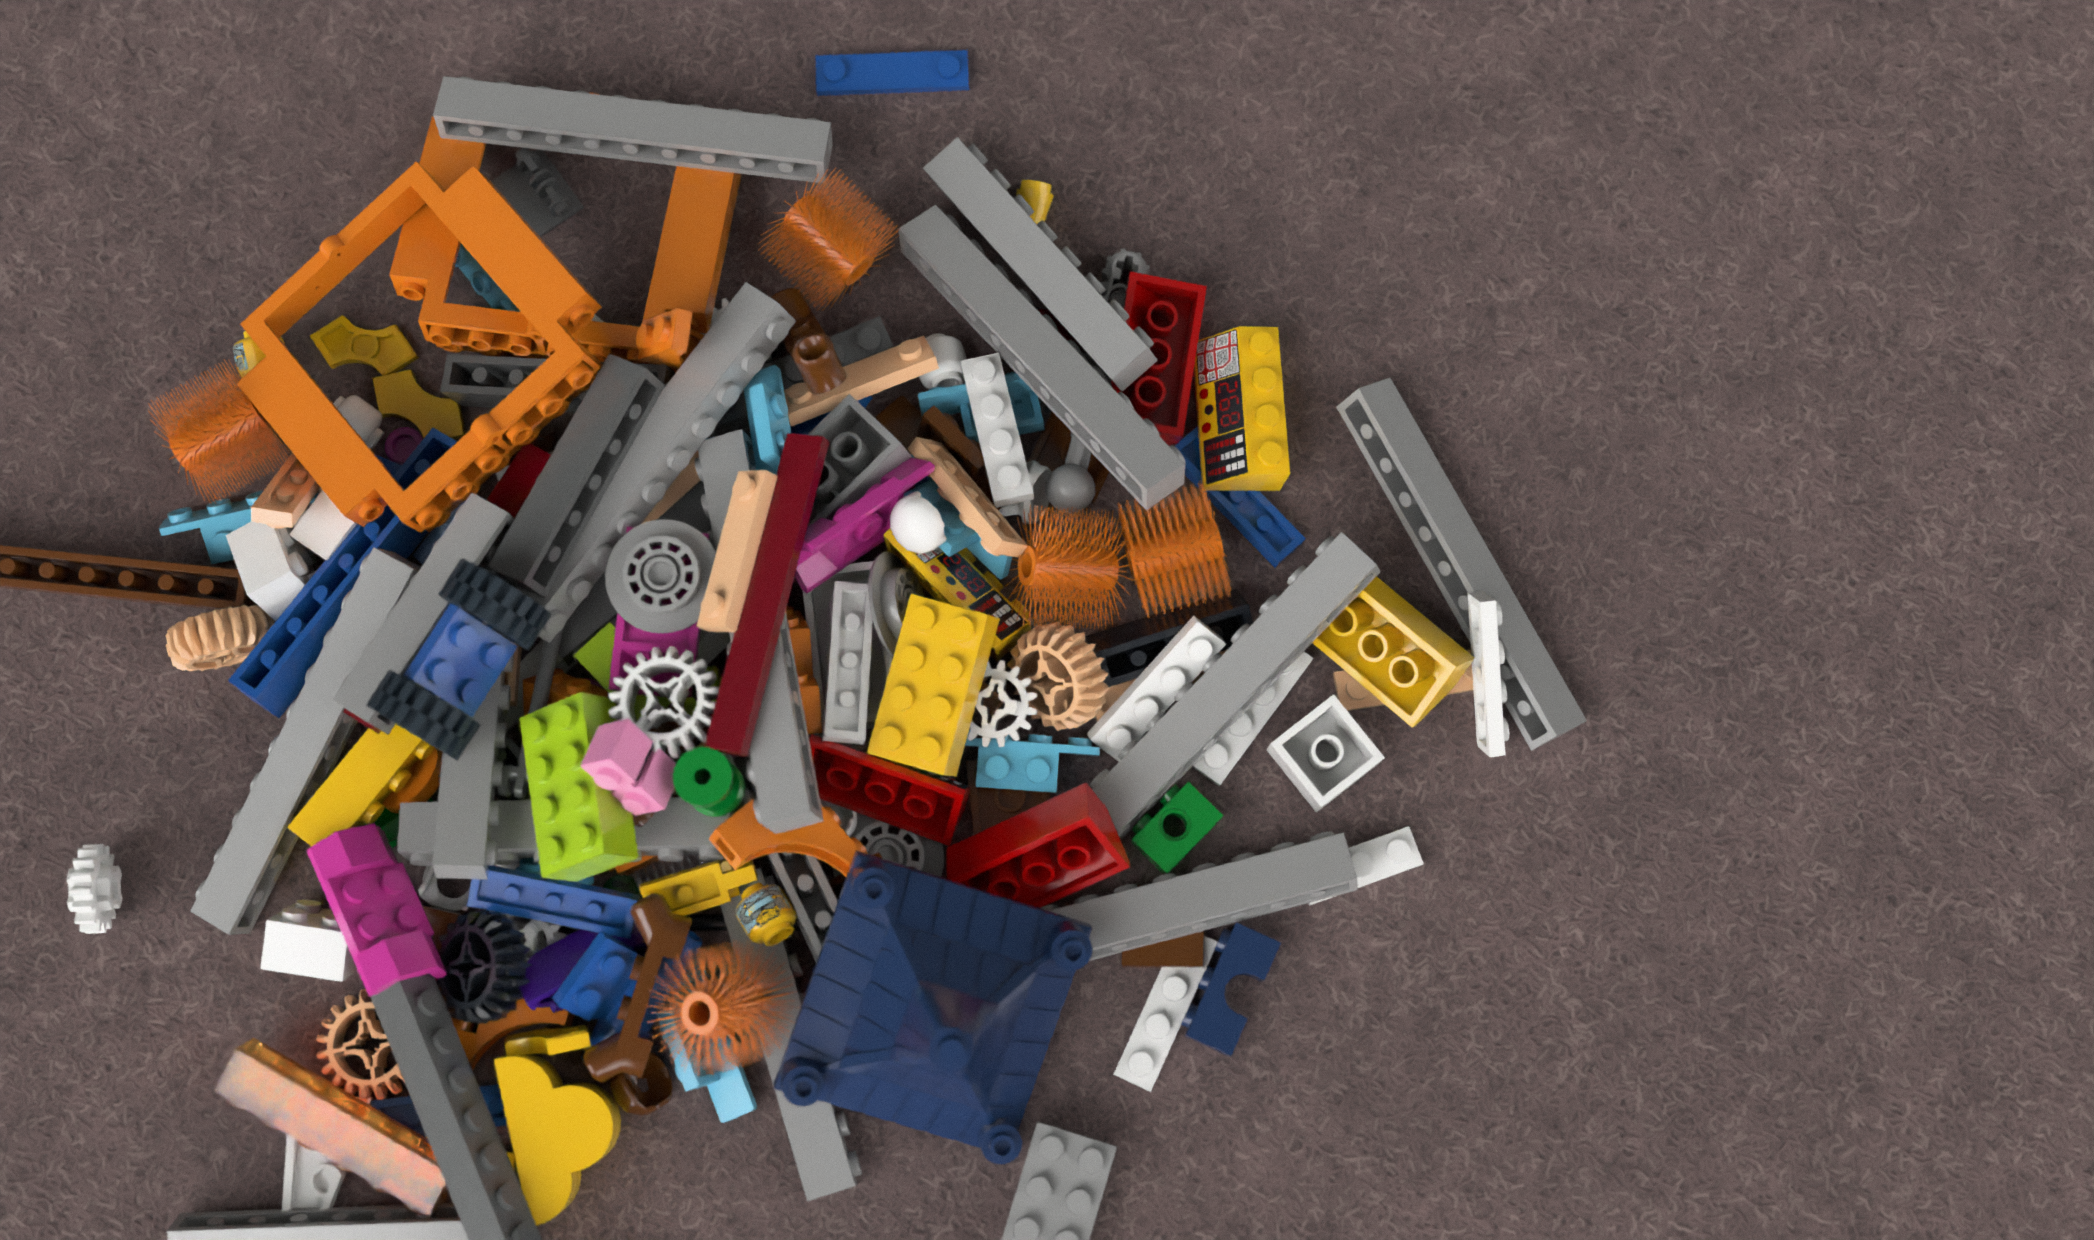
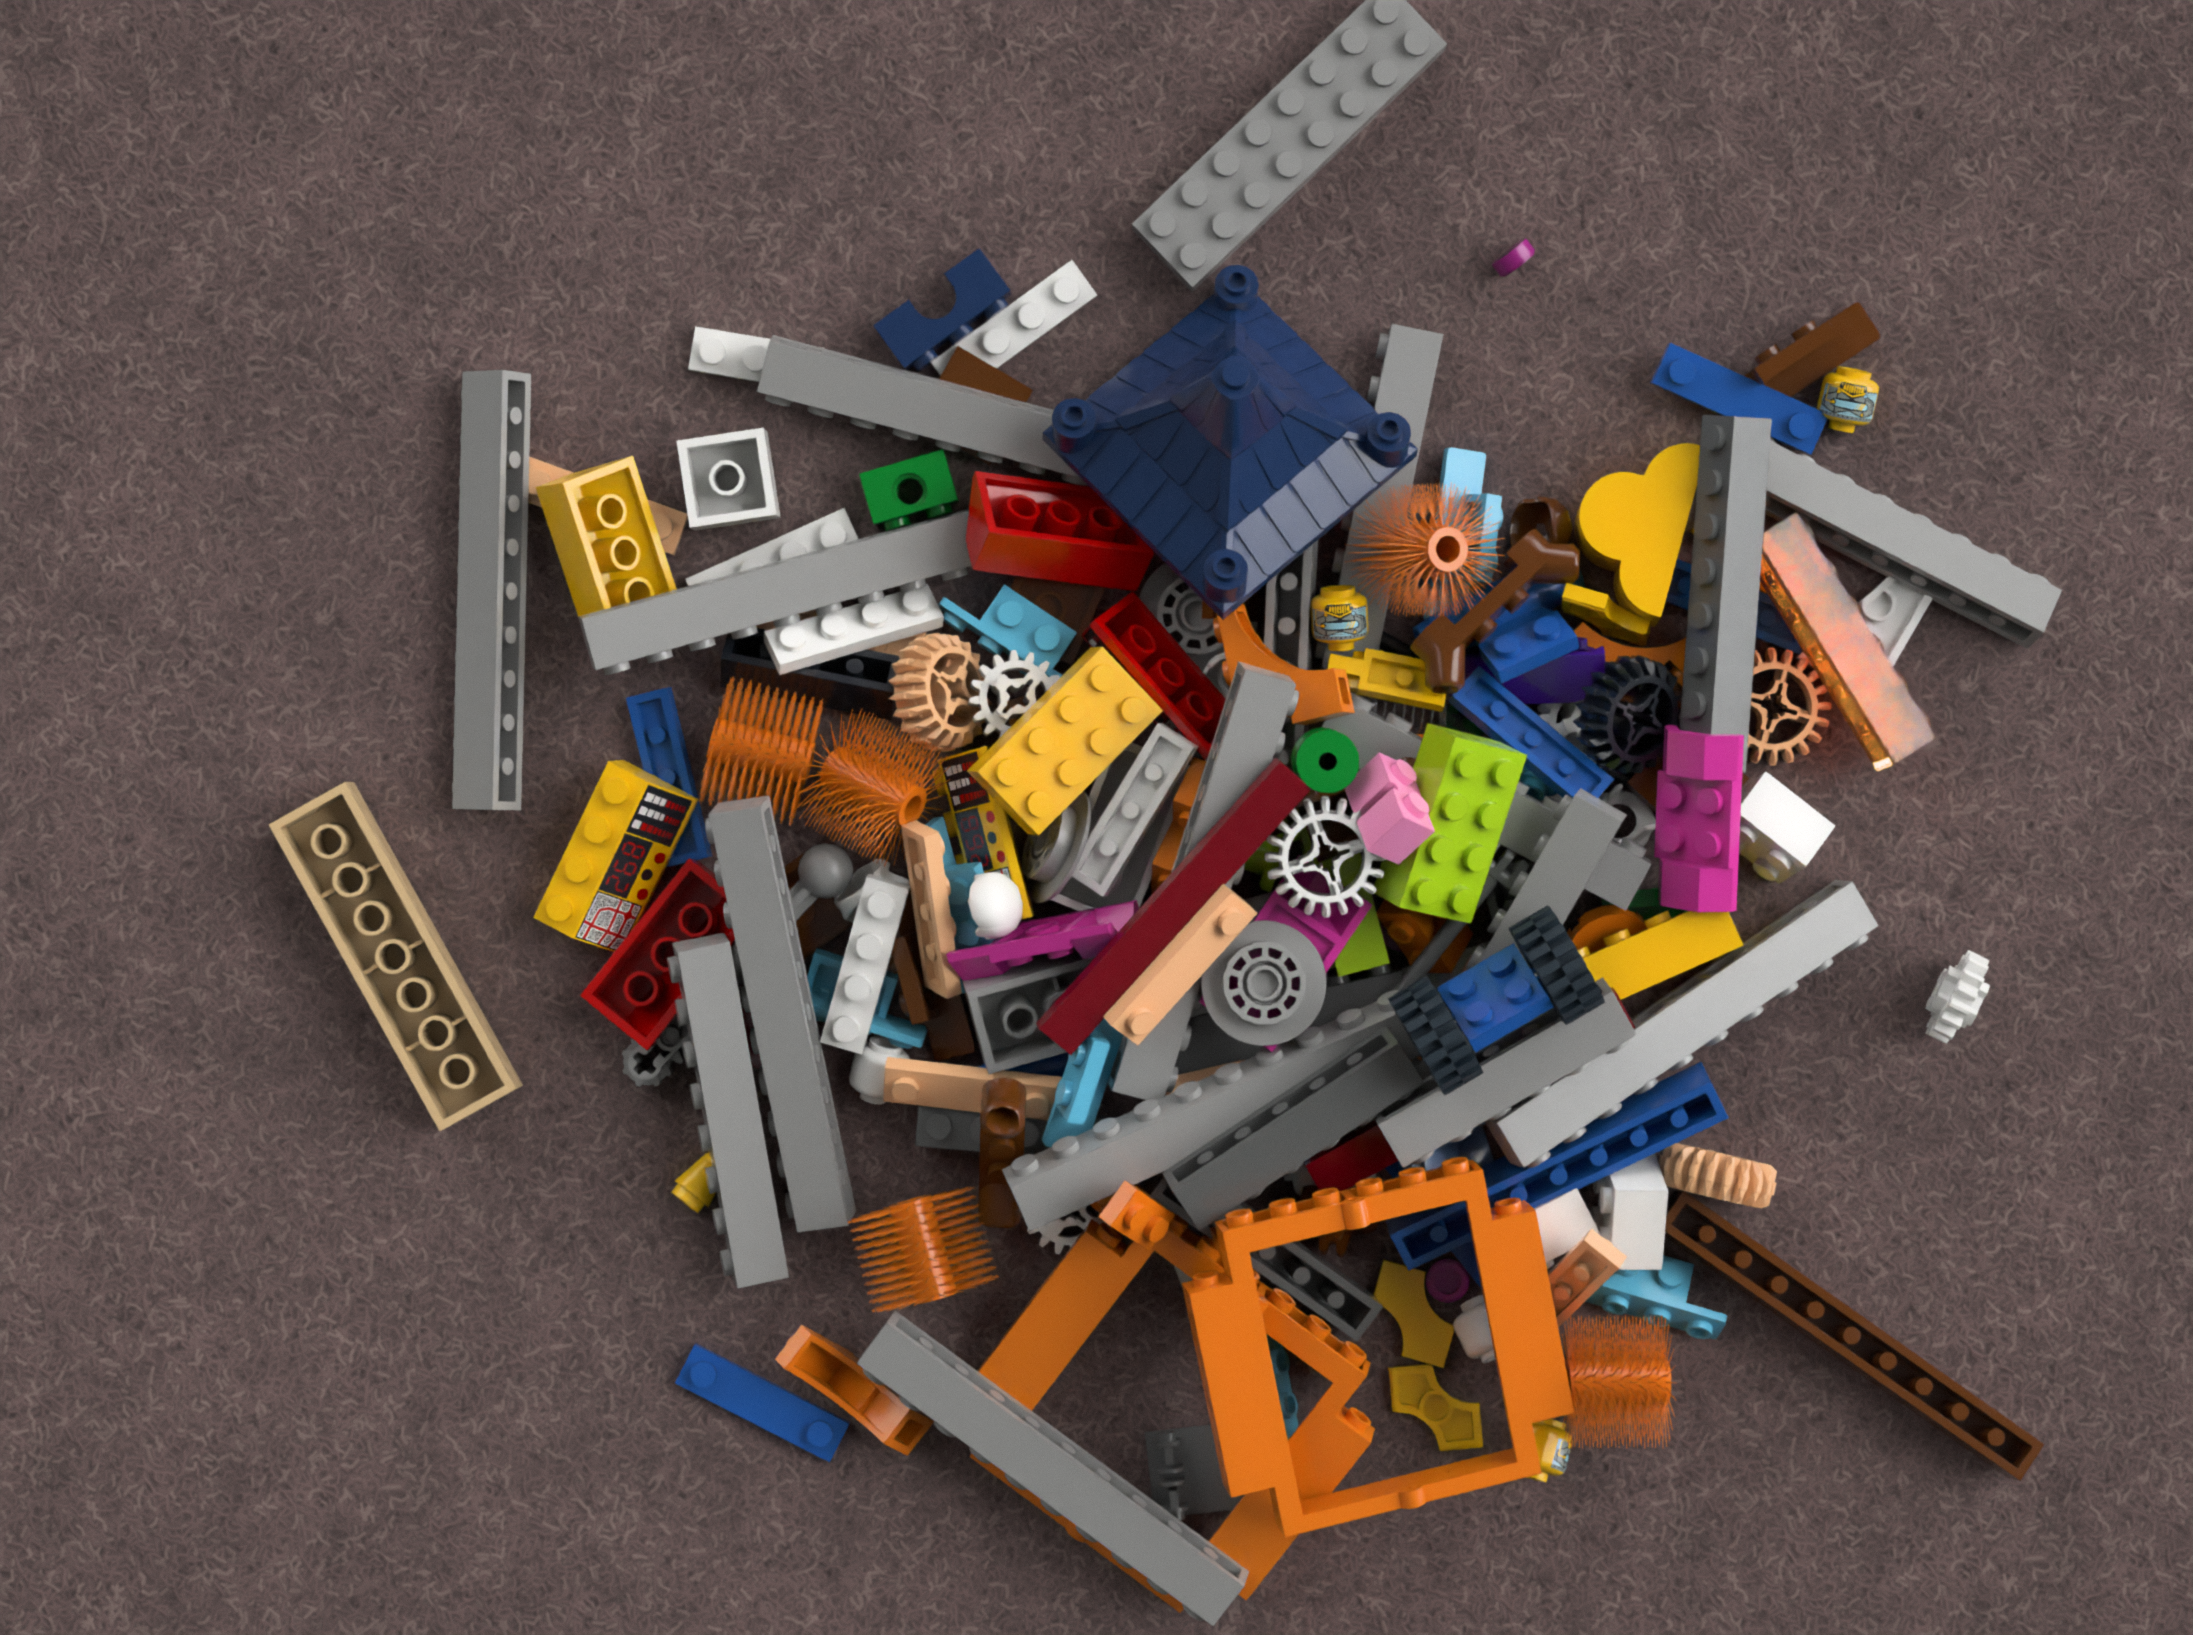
camera: 155 degrees left, 10 degrees up
white plate [1467,590,1509,757] -> none
none -> tan brick [269,782,523,1131]
none -> orange arch [775,1325,934,1456]

